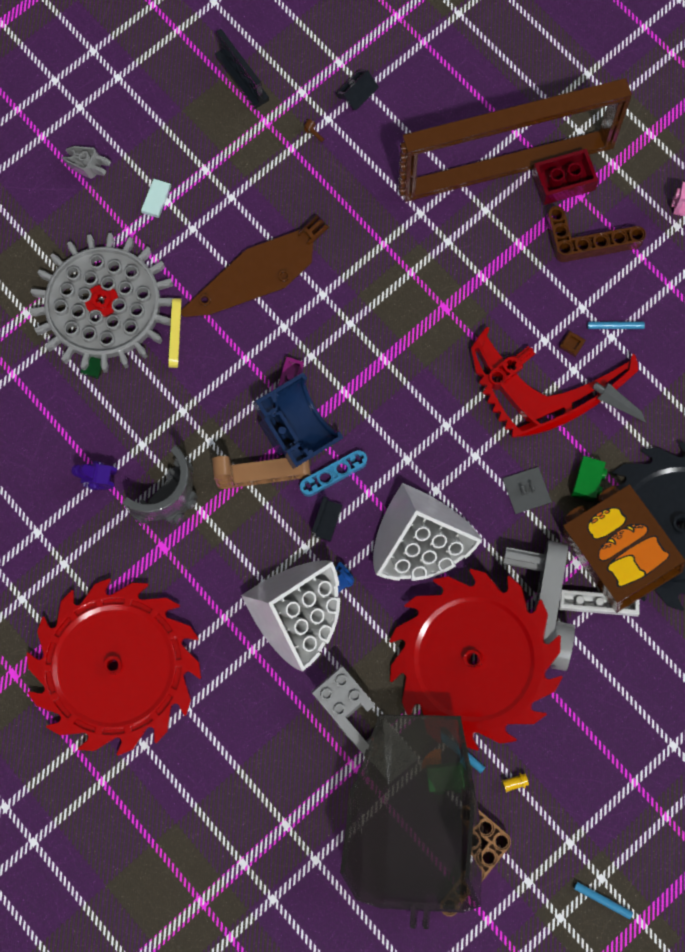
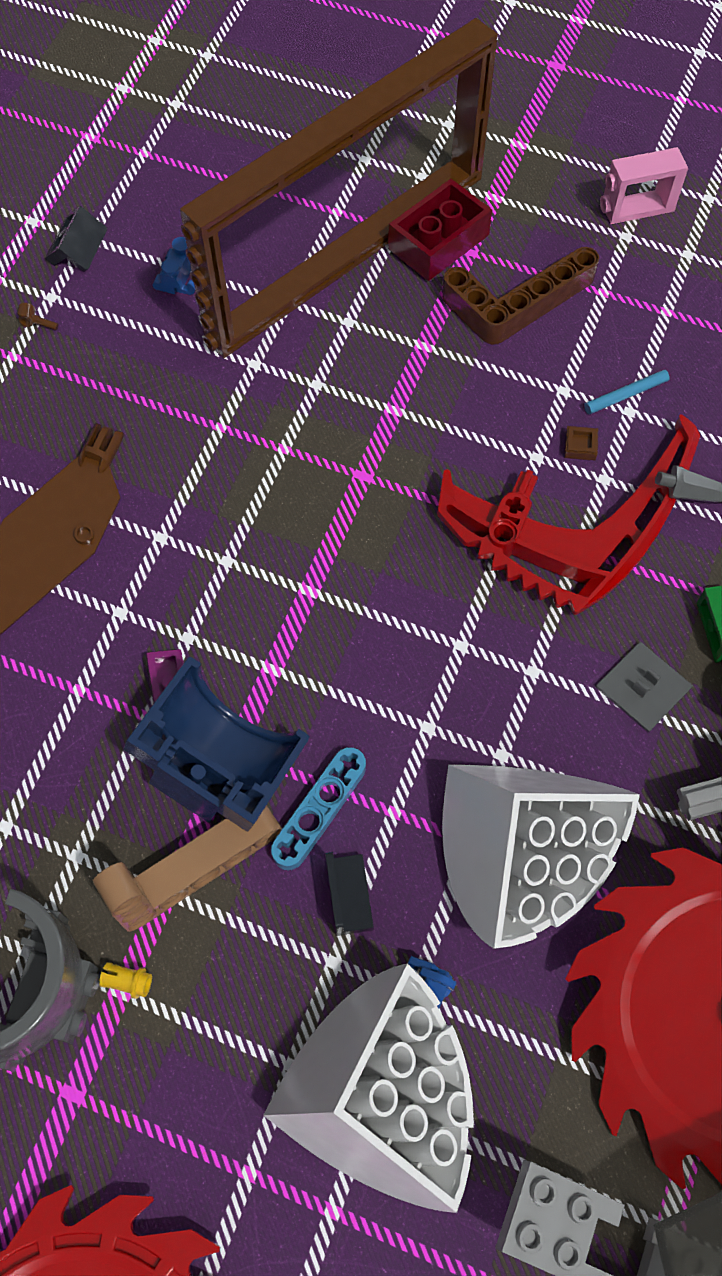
camera: 30 degrees left, 10 degrees down
none -> yellow pin [99,962,152,999]
none -> blue piece [153,237,195,295]

